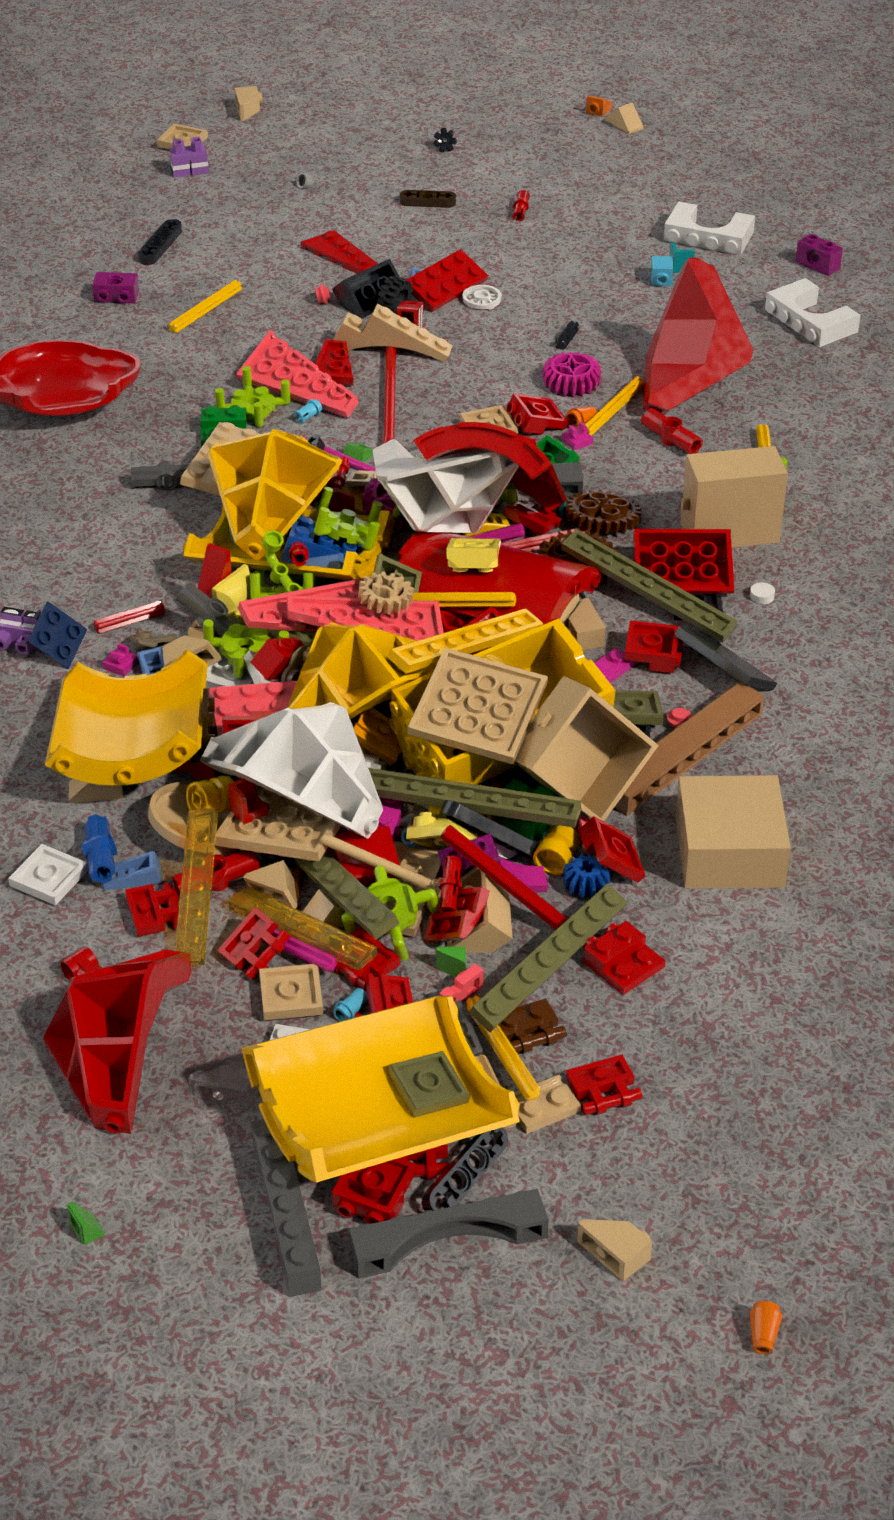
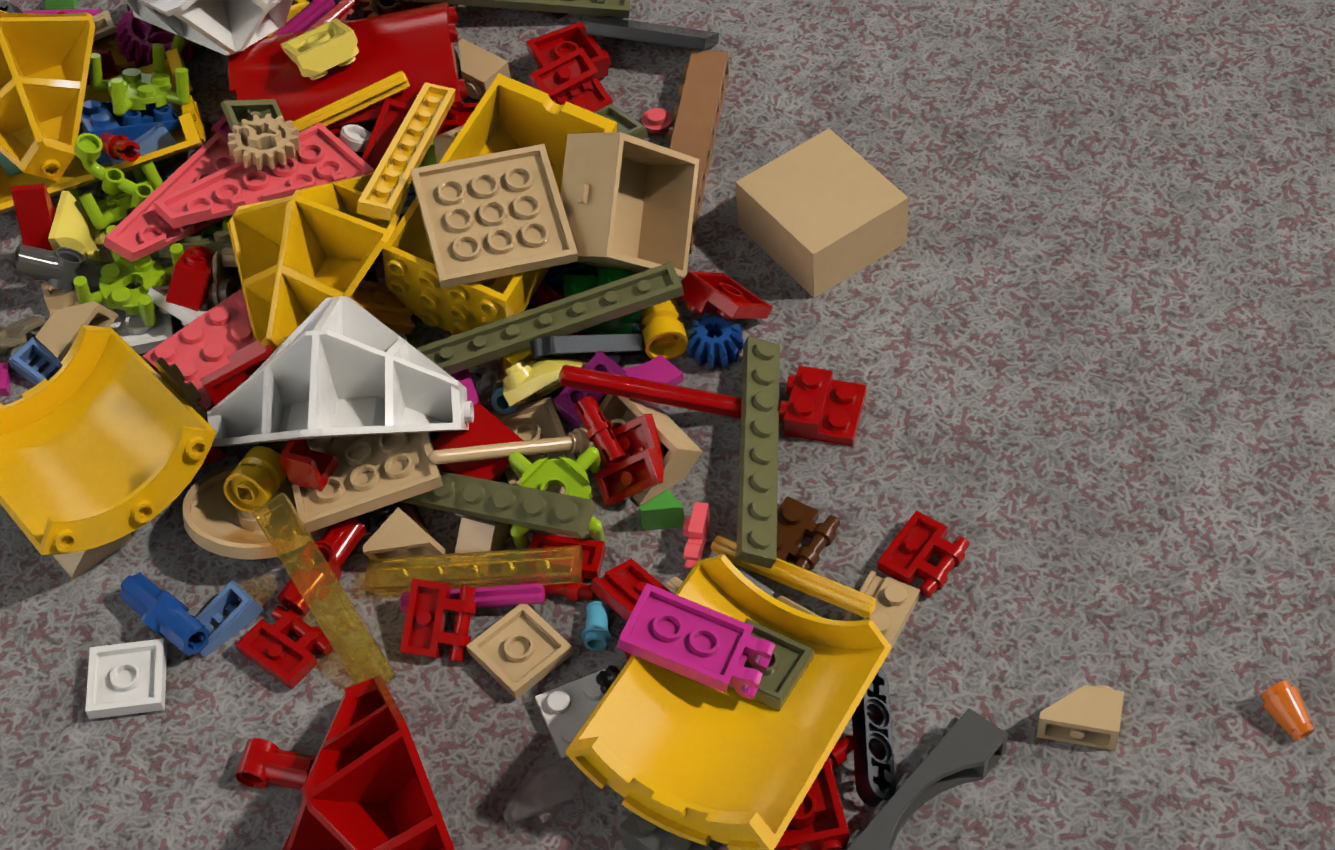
camera: 30 degrees left, 10 degrees up
none -> white tile [339,124,371,152]
none -> red slope [529,47,613,112]
none -> dark pink tile [616,583,776,700]

